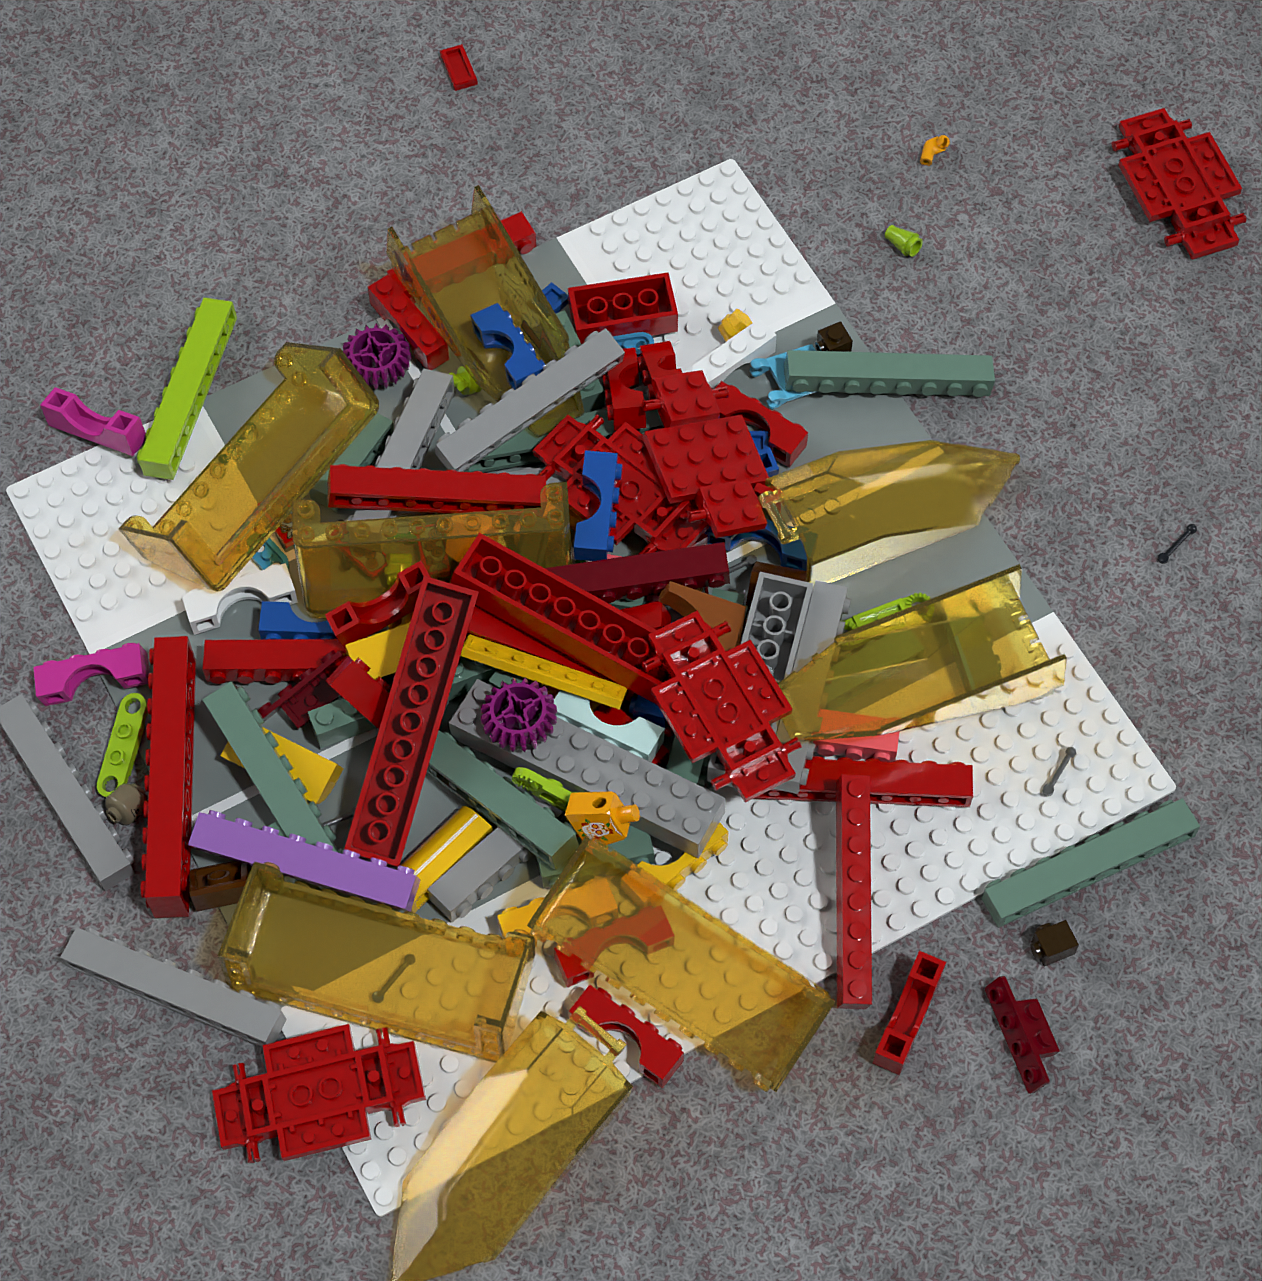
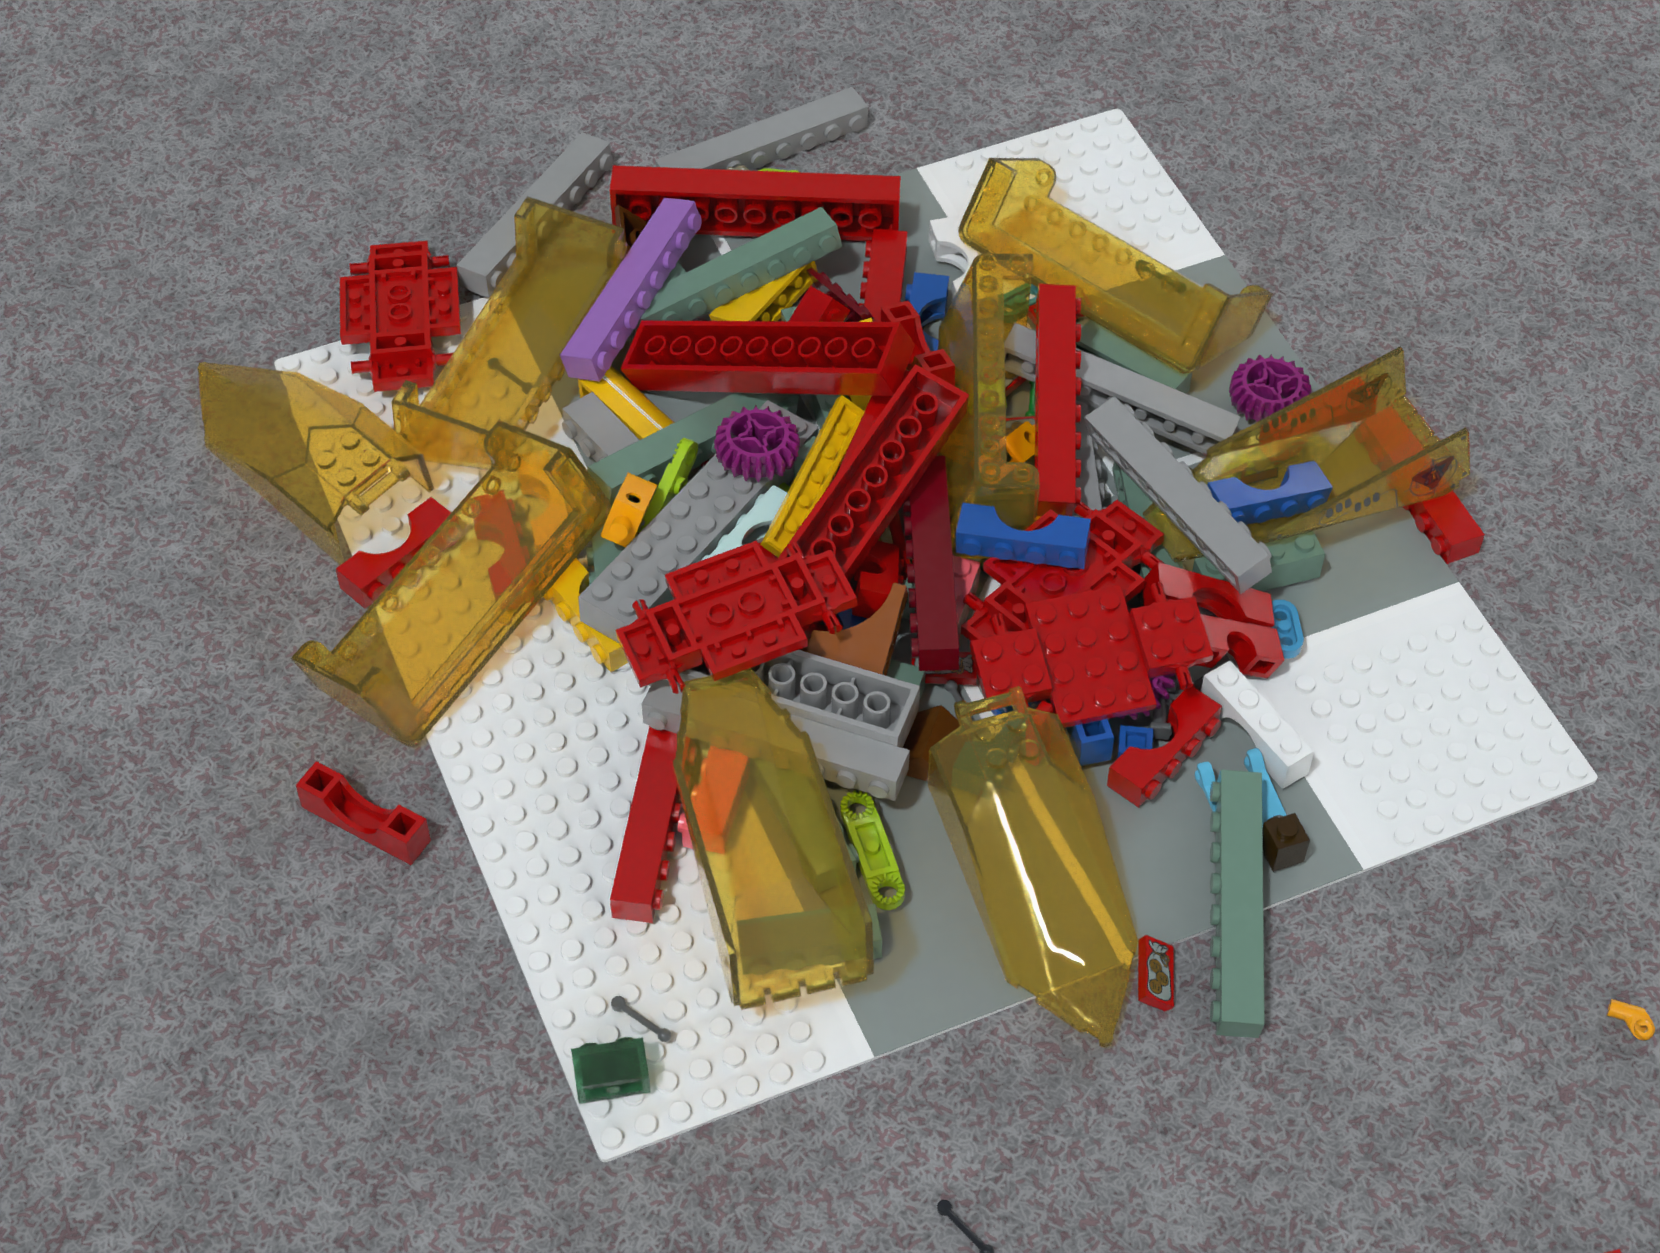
camera: 95 degrees right, 10 degrees down
dark pink arch [34,643,150,706] -> none
dark pink arch [40,387,146,456] -> none
lime brick [137,298,237,480] -> none
blue plate [534,282,568,316] -> none
red brick [568,272,678,344] -> none
yellow piece [718,309,752,341] -> none
red brick [836,774,872,1009] -> none
lime cone [884,225,923,257] -> none
sand green brick [982,798,1200,928] -> none
dark red bracket [985,976,1060,1094] -> none
dark brown brick [1030,920,1079,967] -> none
none -> clear green brick [571,1037,651,1104]
none -> tile [1138,935,1174,1011]

